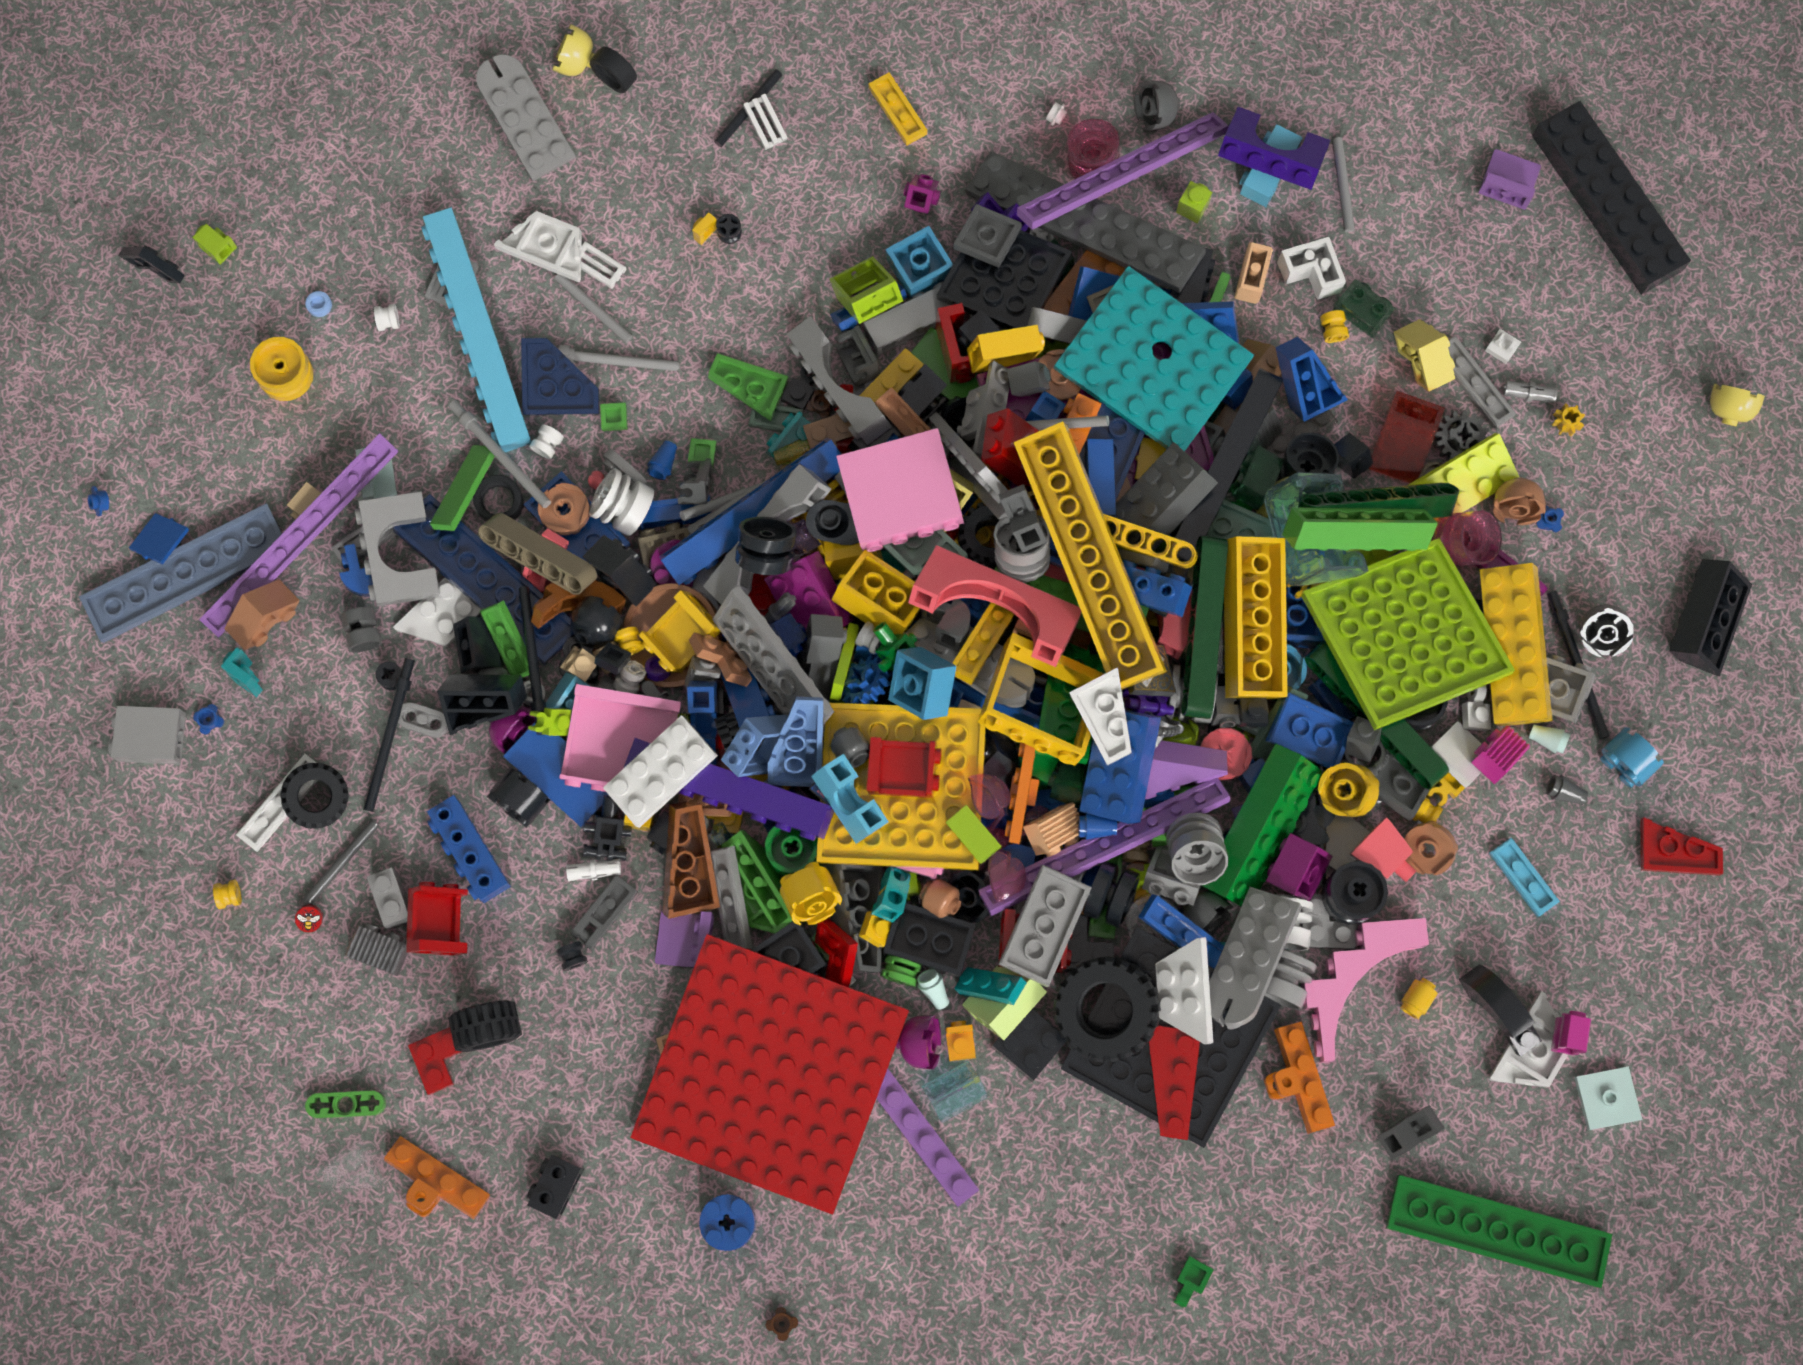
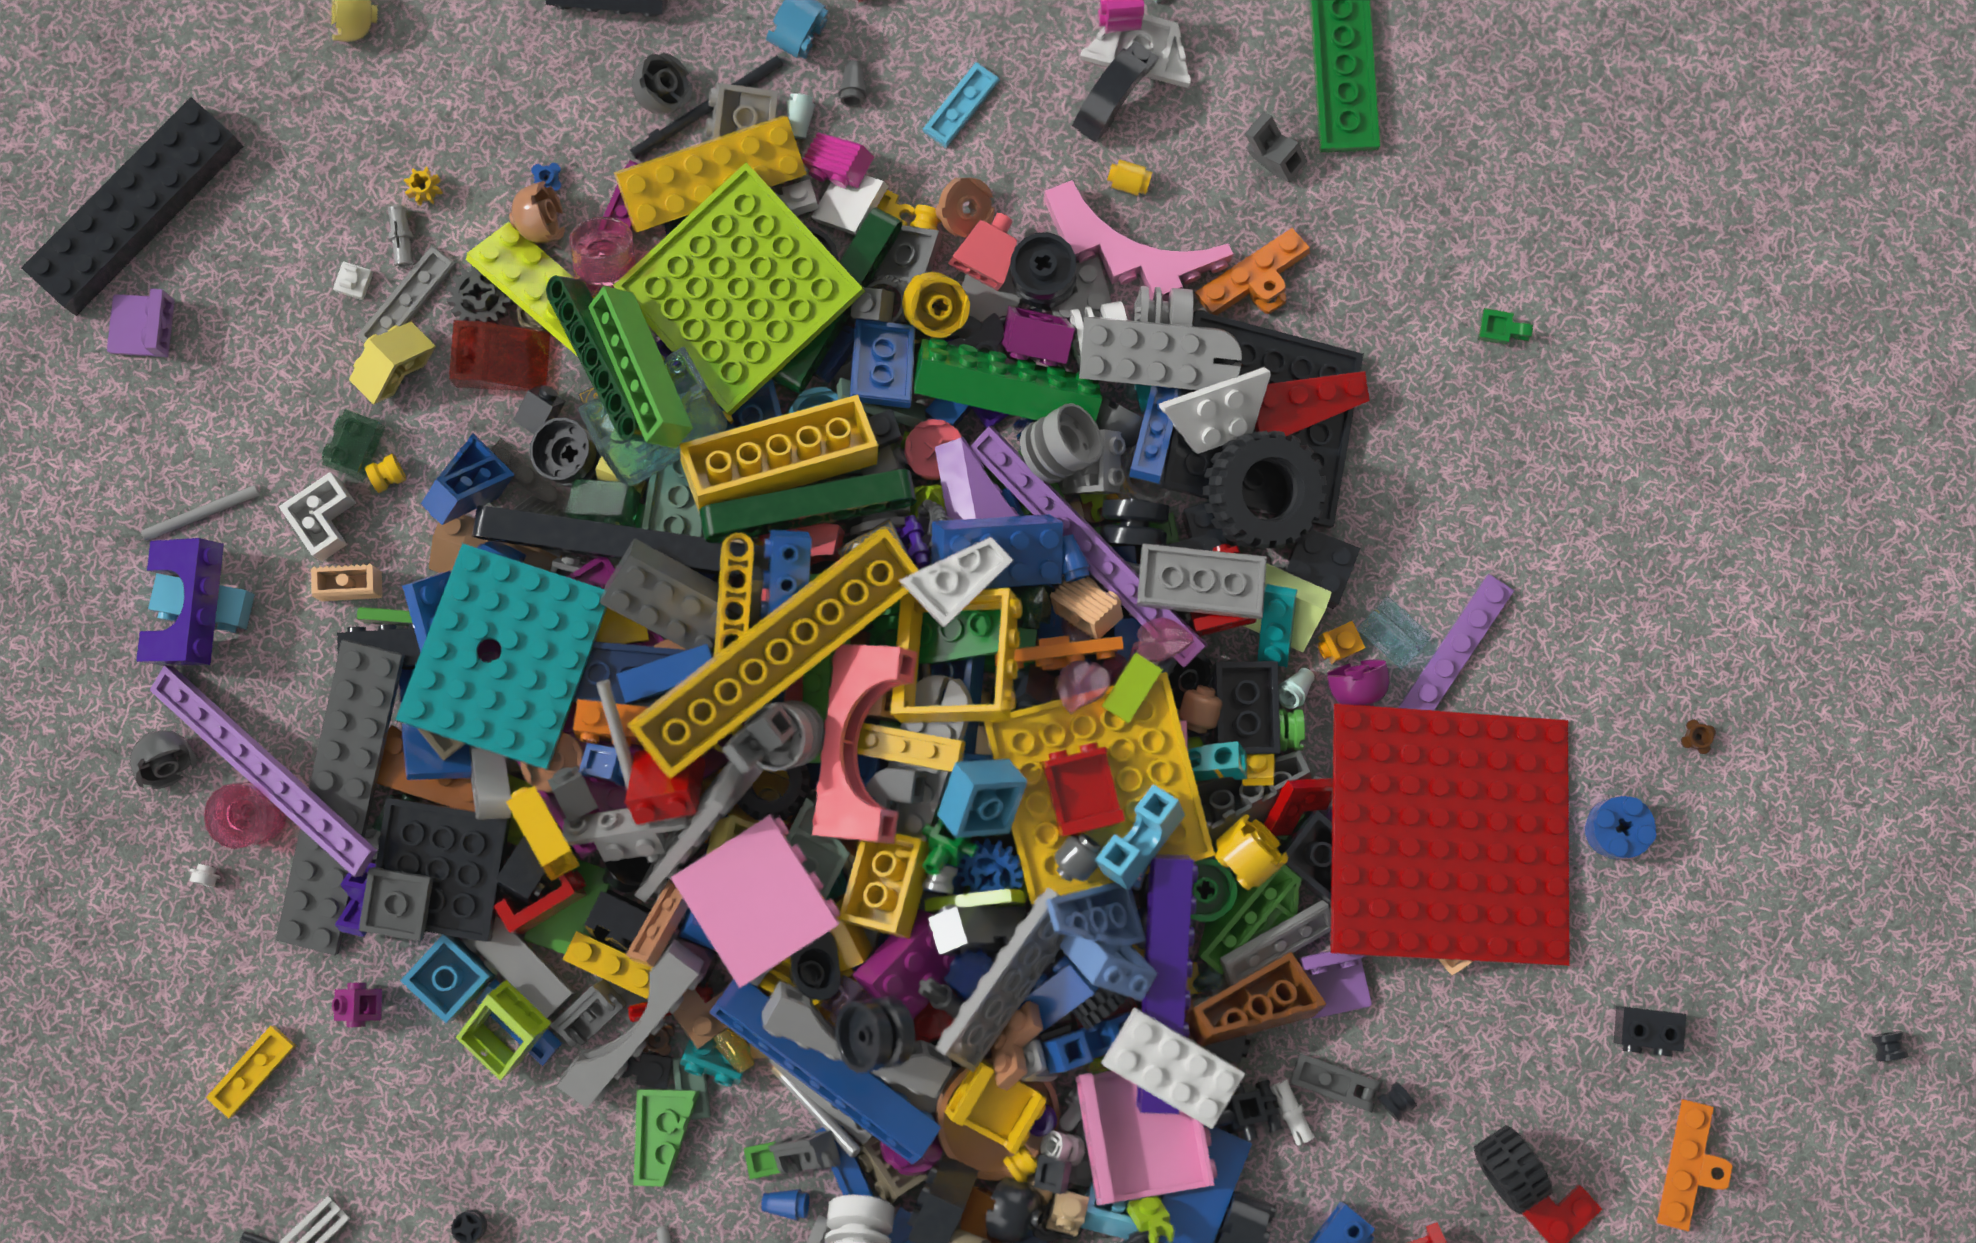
camera: 110 degrees left, 5 degrees up
lime brick [1176,181,1213,224] -> none

